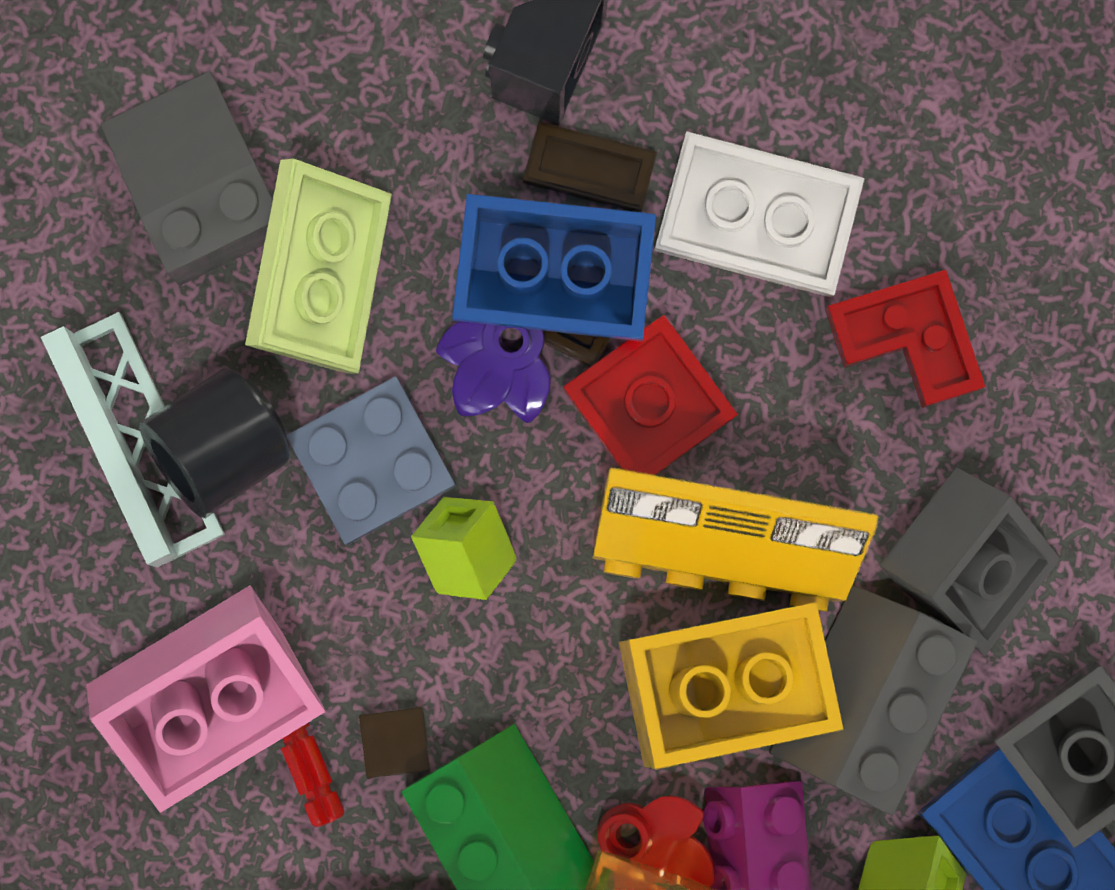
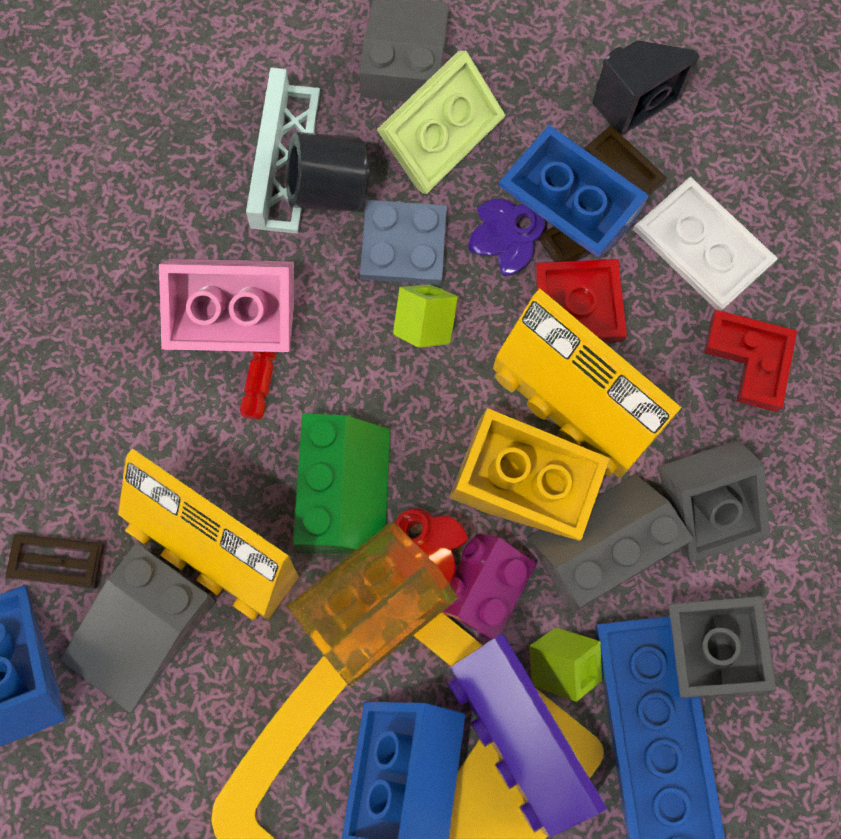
camera: 30 degrees right, 10 degrees down
dark brown tile [359,707,431,779] -> none

